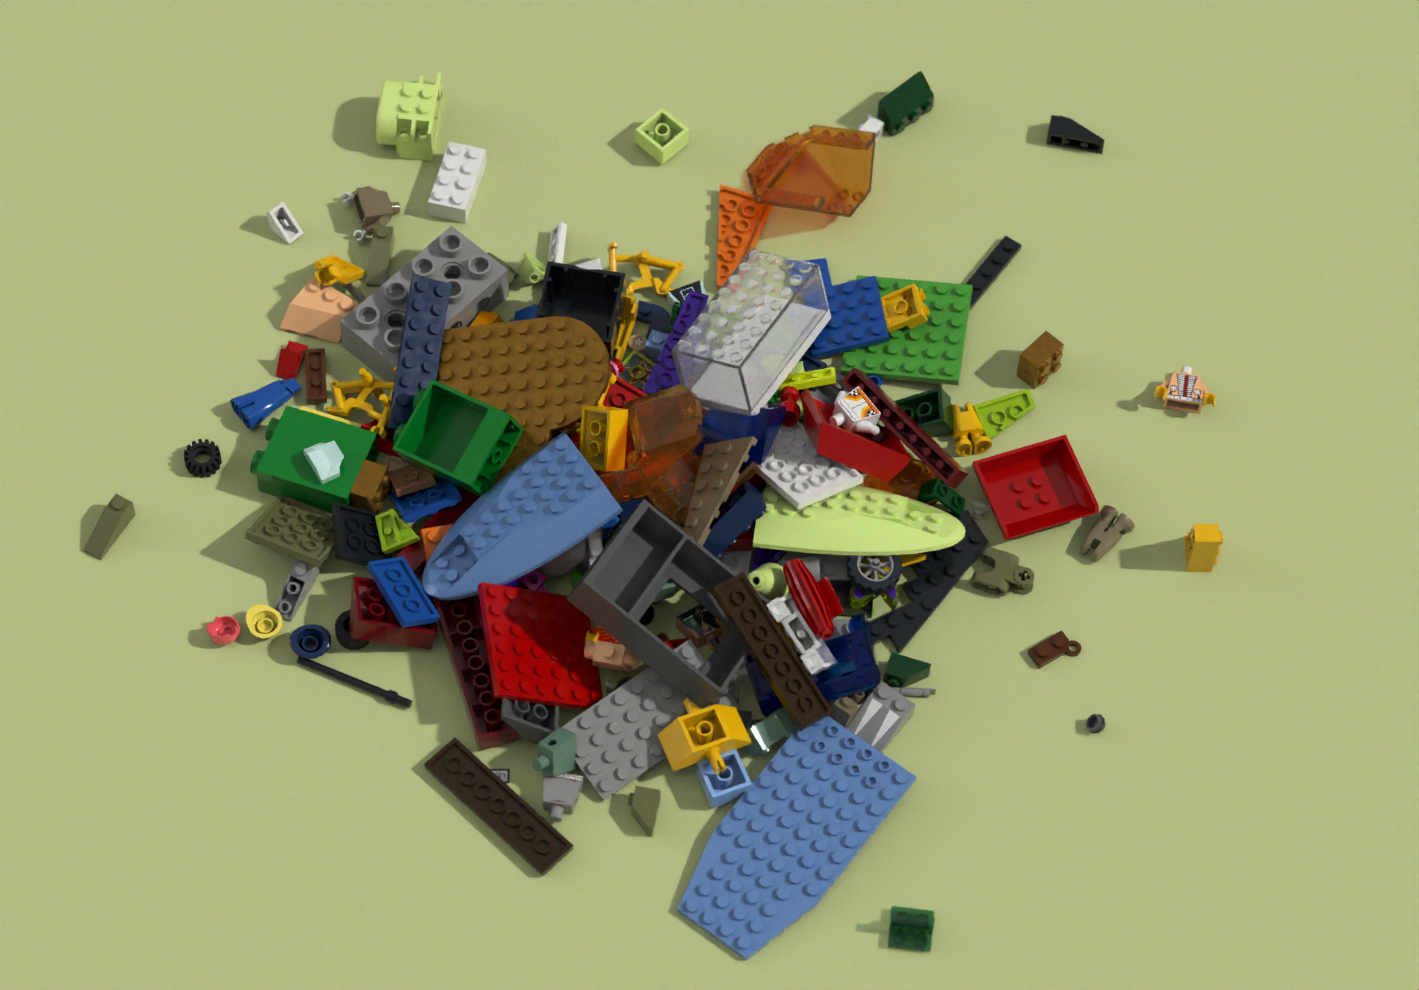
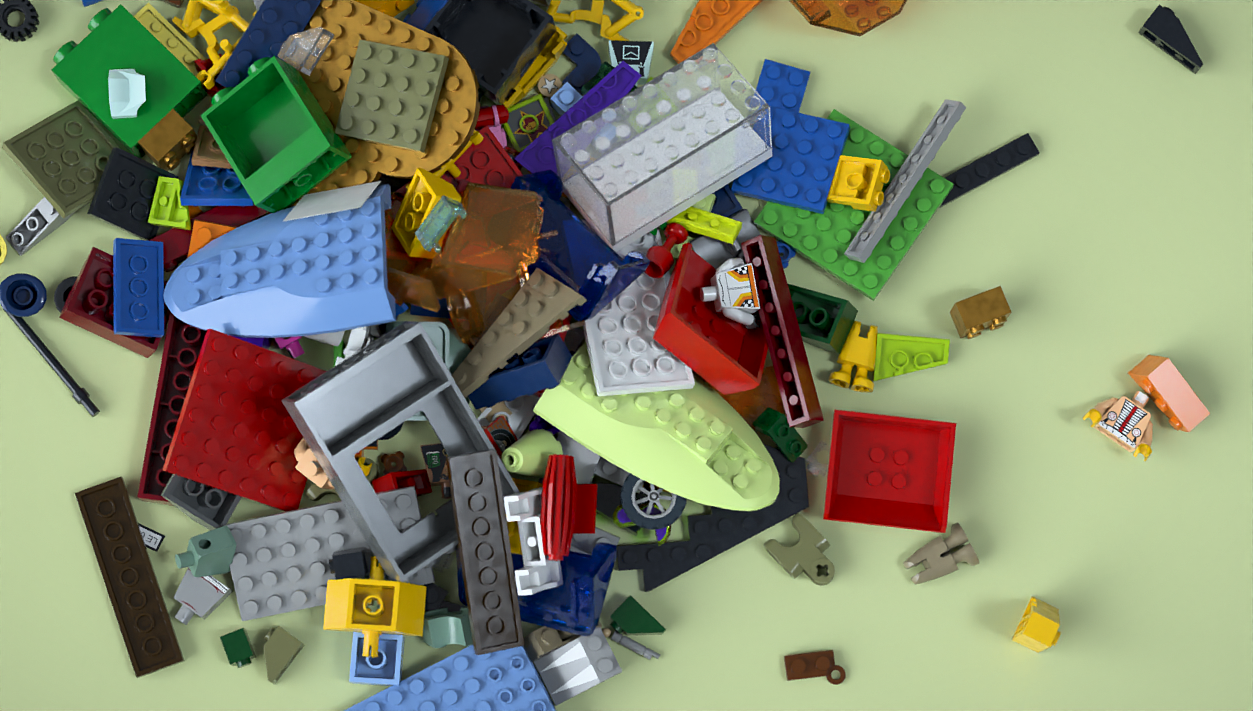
camera: 25 degrees right, 20 degrees up
none -> dark green brick [220,628,256,668]
none -> clear slope [277,26,334,75]
none -> white sticker [283,181,381,221]
none -> black brick [329,547,368,580]
none -> olive plate [335,40,449,153]
none -> clear light blue hinge [415,195,467,253]
none -> light grey plate [844,99,966,263]
none -> wedge [1128,355,1210,432]

